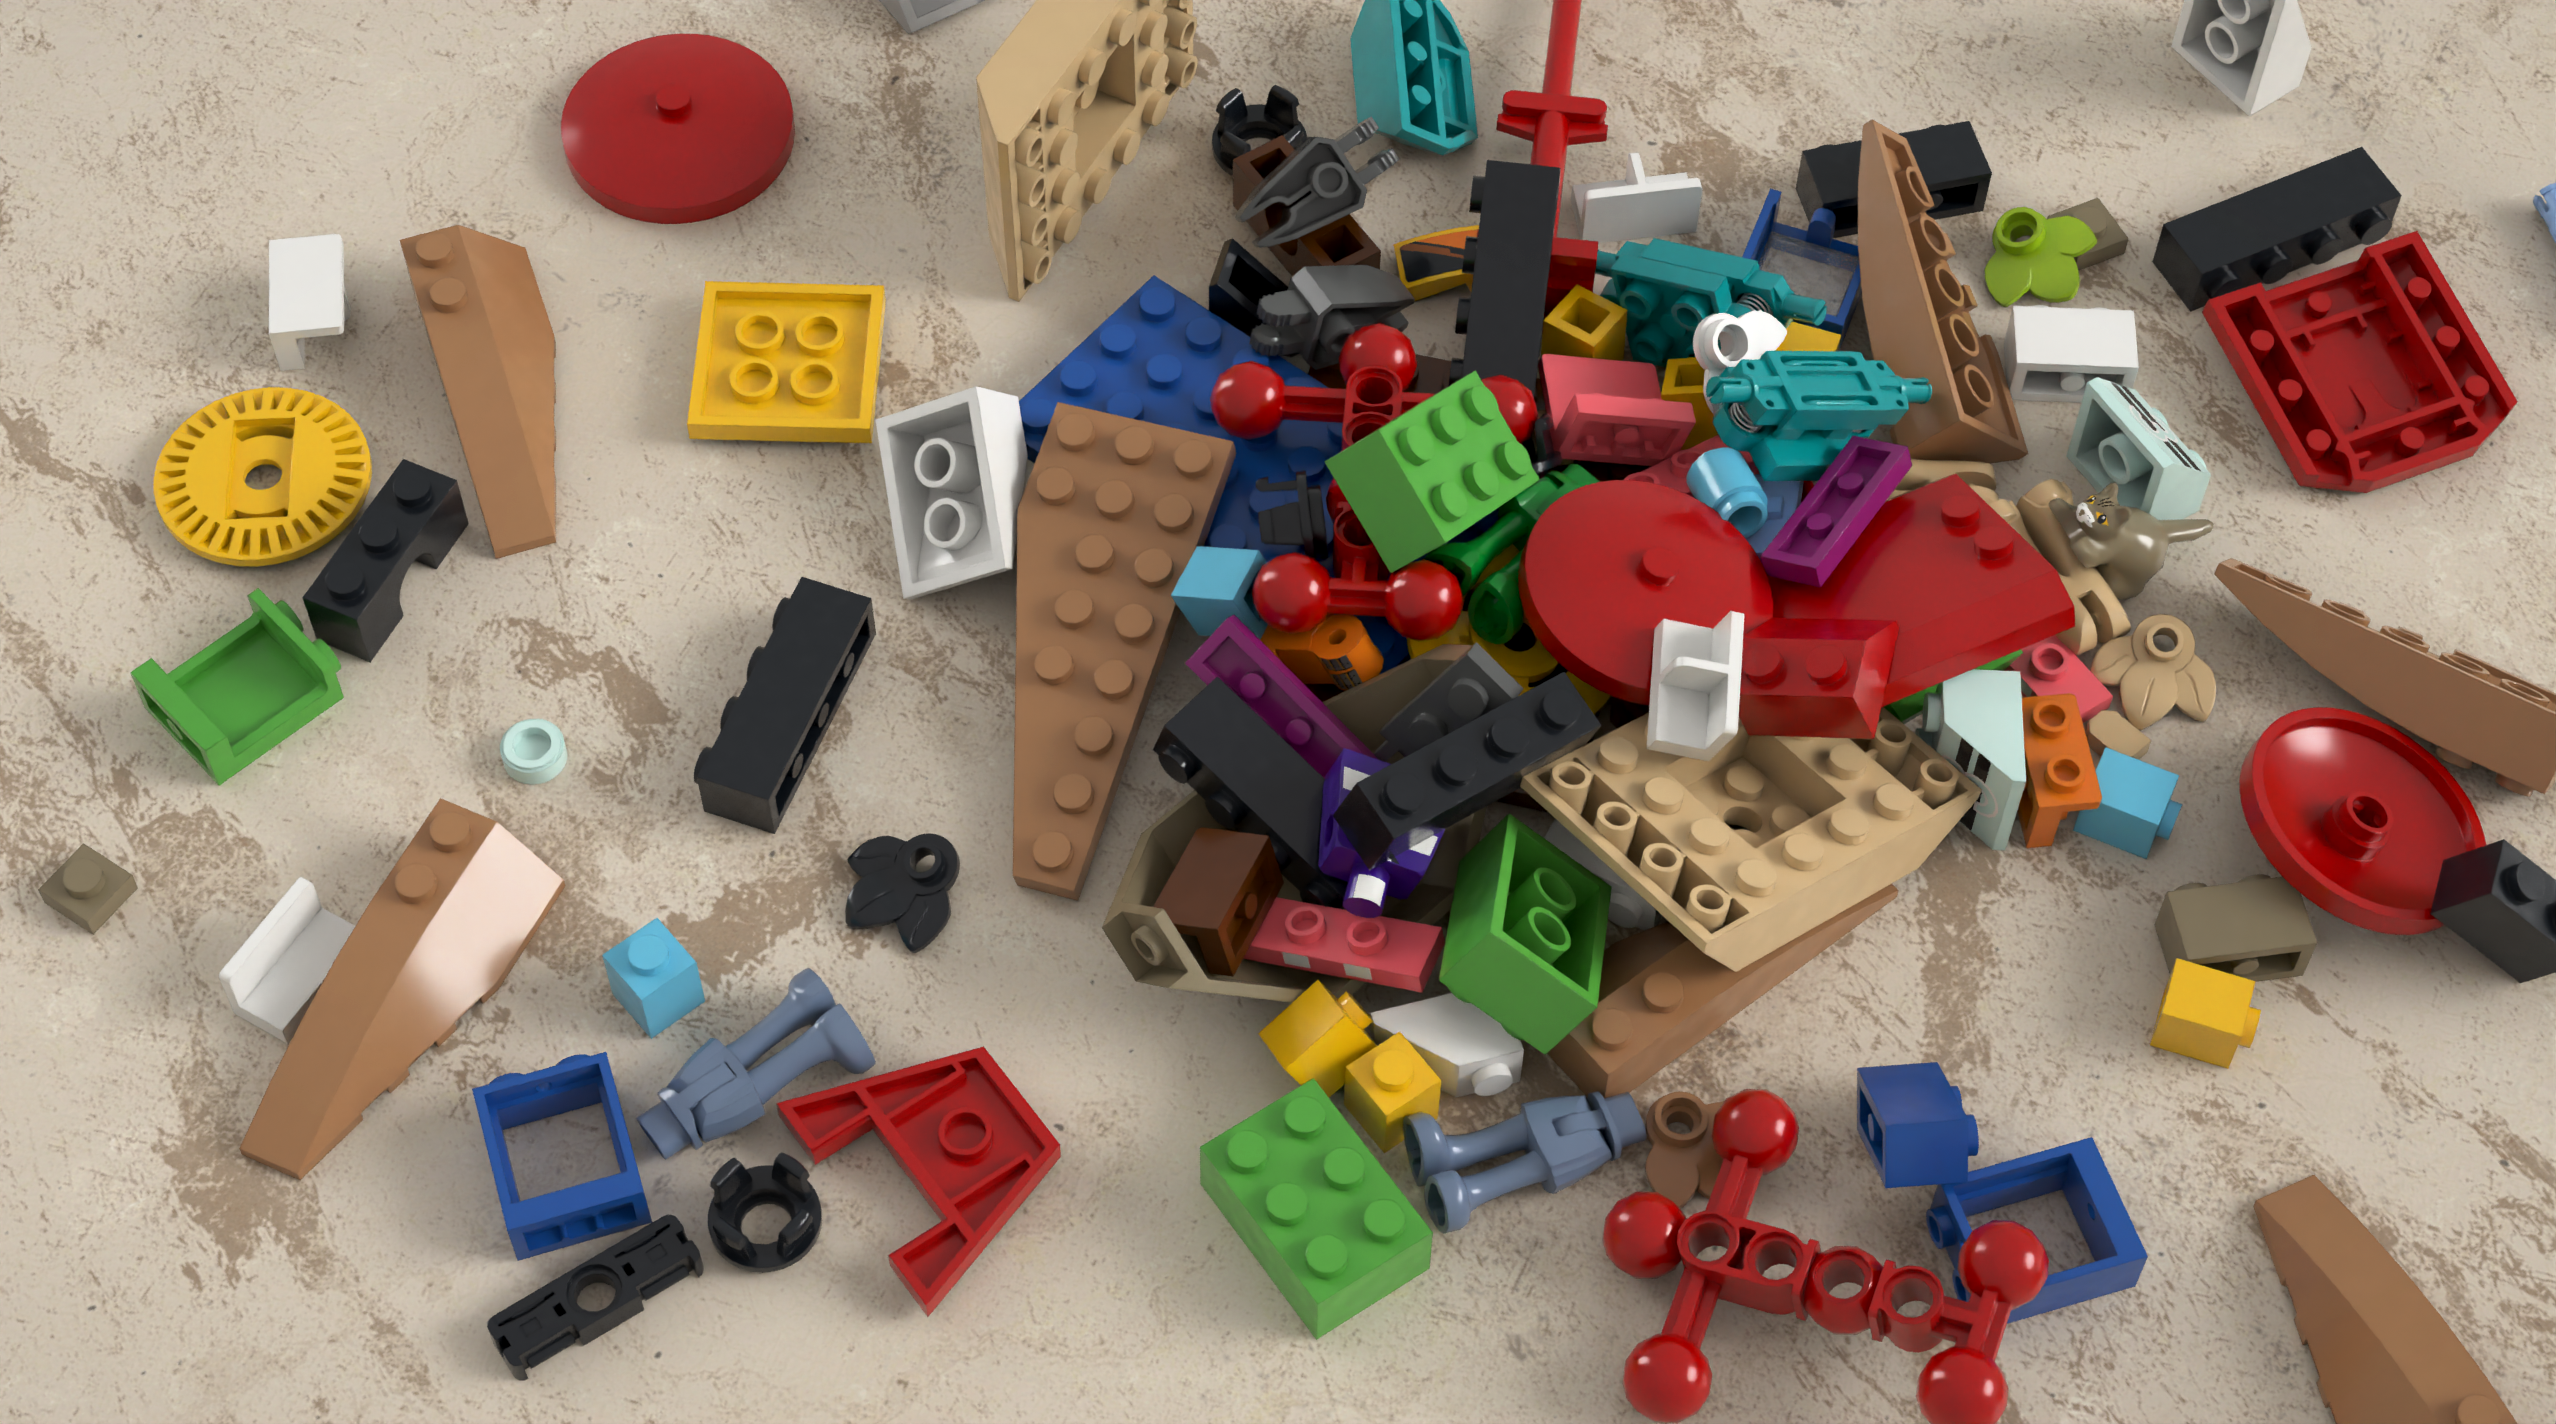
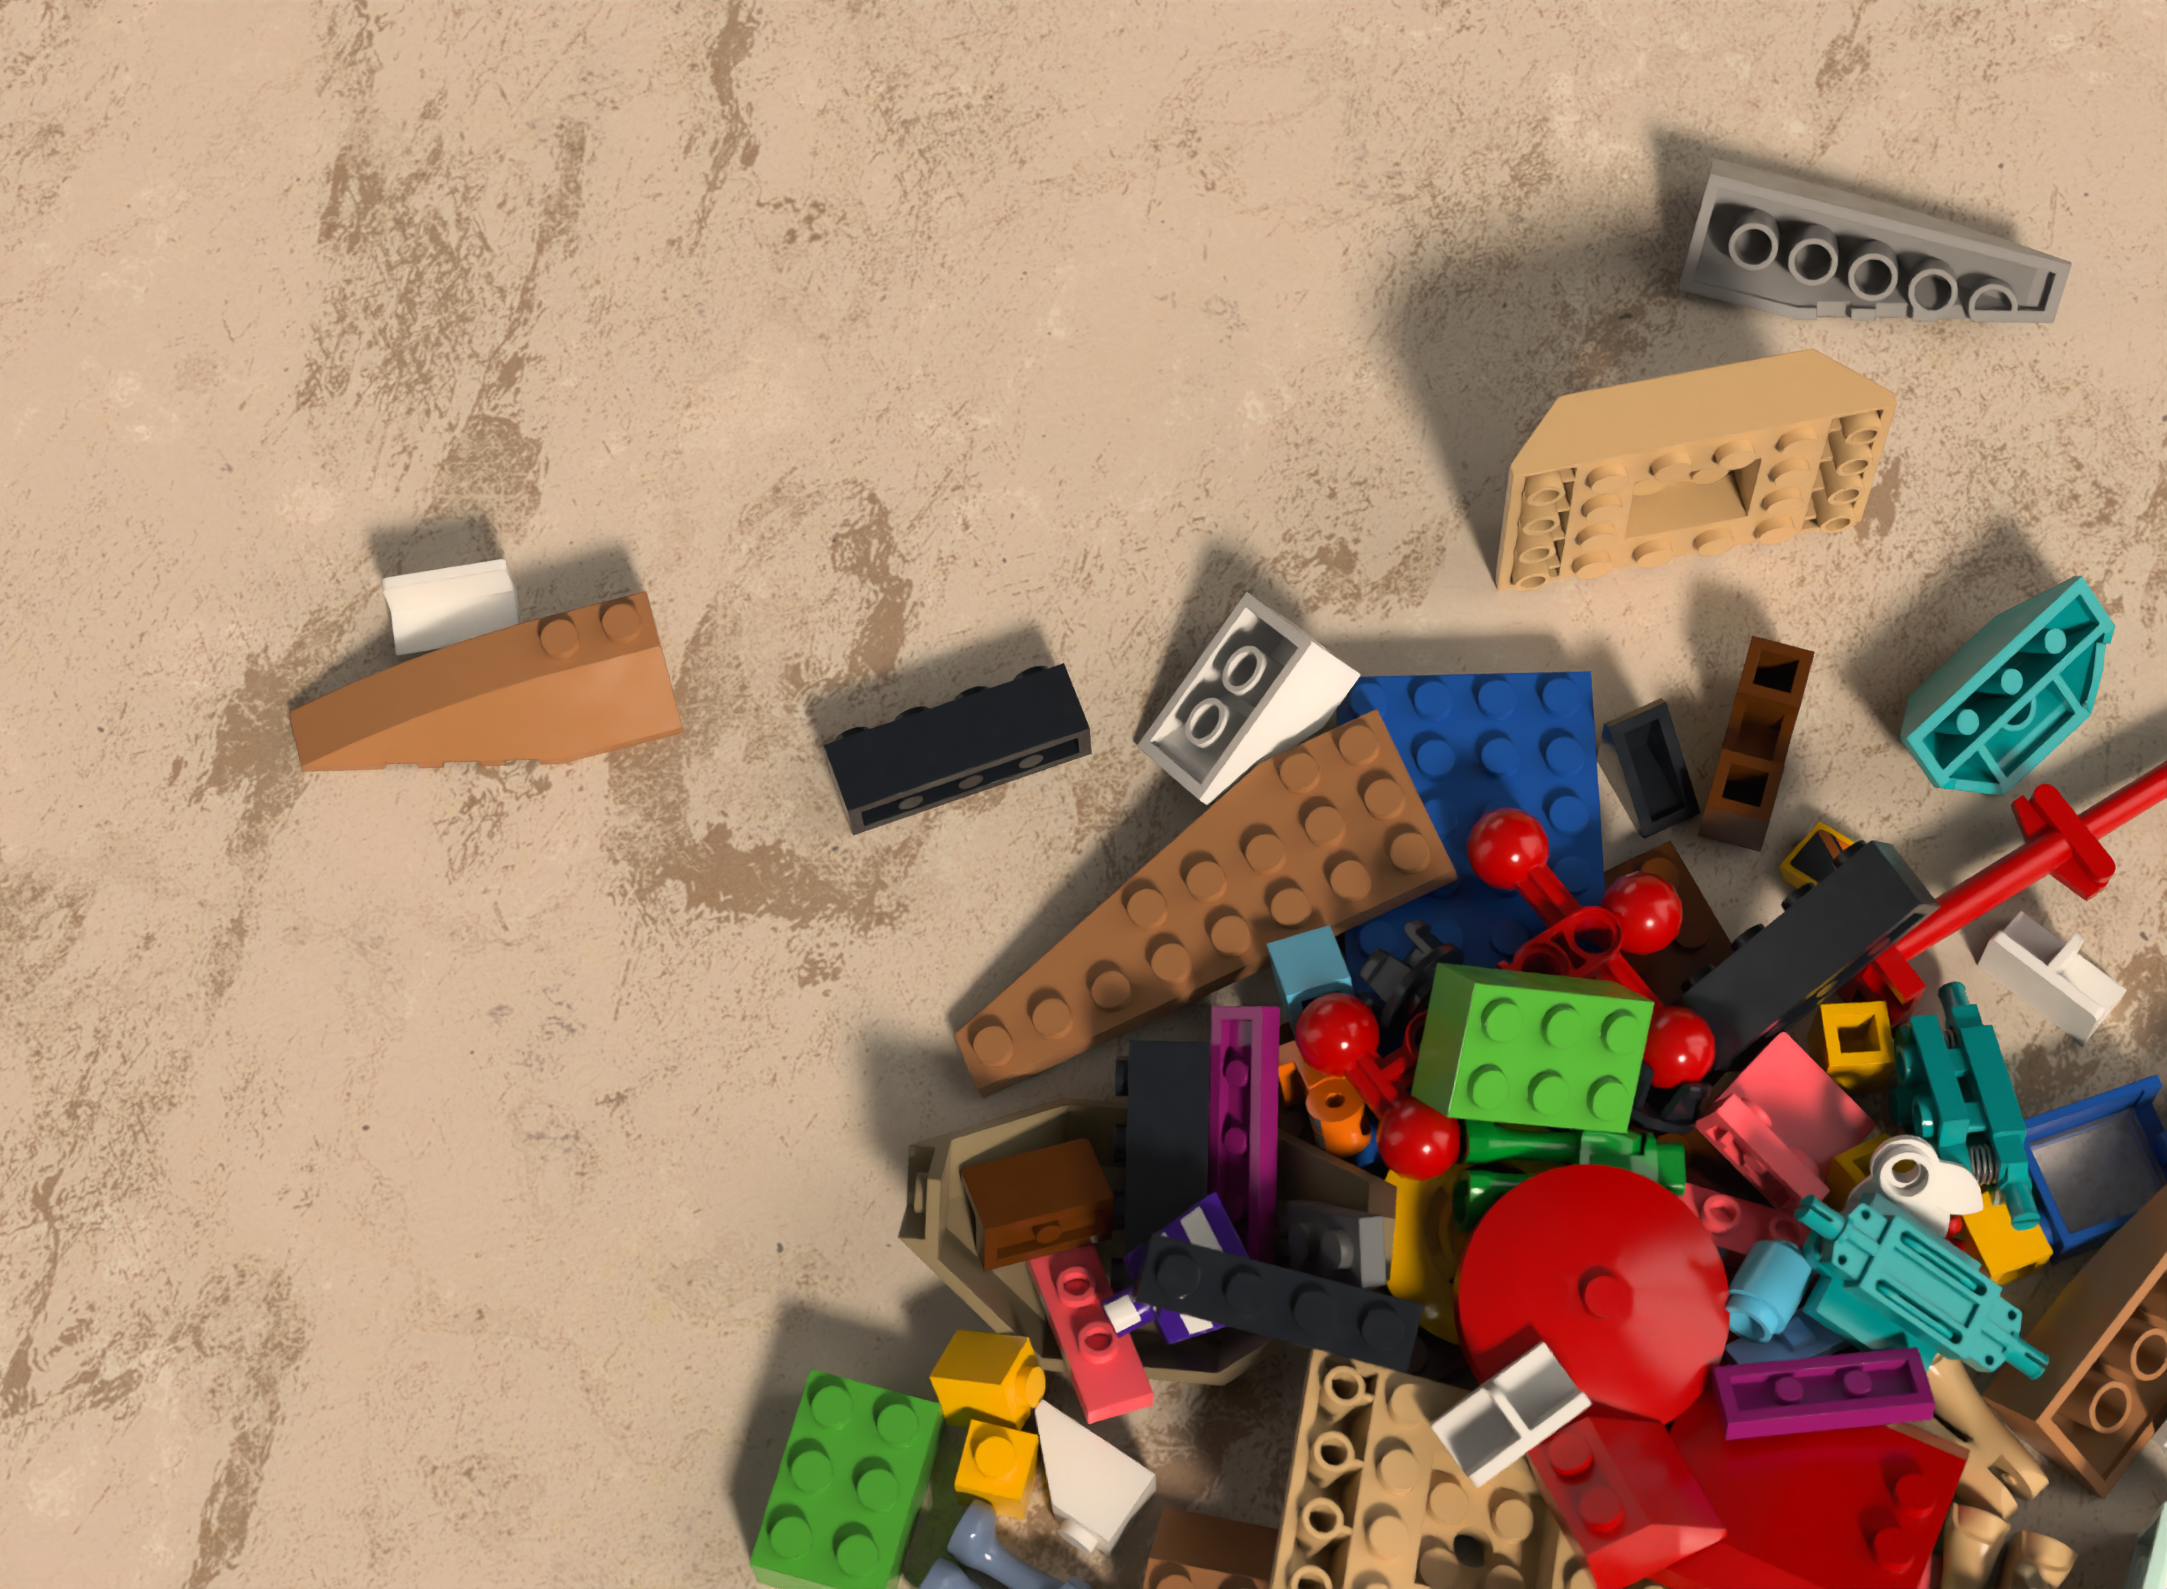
camera: 55 degrees right, 10 degrees up
dark tan plate [38,843,138,935] -> none
bright green panel [130,588,344,786] -> none
yellow piece [153,387,372,567] -> none
white panel [269,234,351,371] -> none
black arch [302,459,469,663] -> none
medium nougat wedge [400,225,556,559] -> none
blue window [472,1052,652,1261] -> none
black piece [487,1215,704,1380] -> none
light aqua tile [500,719,567,785] -> none
red dish [561,33,795,224] -> none
medium azure brick [602,918,705,1039] -> none
sand blue piece [636,968,876,1160] -> none
yellow plate [687,281,886,443] -> none
black piece [708,1152,822,1273] -> none
red wing [776,1046,1061,1317] -> none
black plate [845,833,960,953] -> none
black piece [1212,85,1307,176] -> none
dark grey hinge [1235,116,1399,248] -> none
dark grey hinge [1249,265,1415,370] -> none
bright green brick [1439,813,1612,1055] -> none

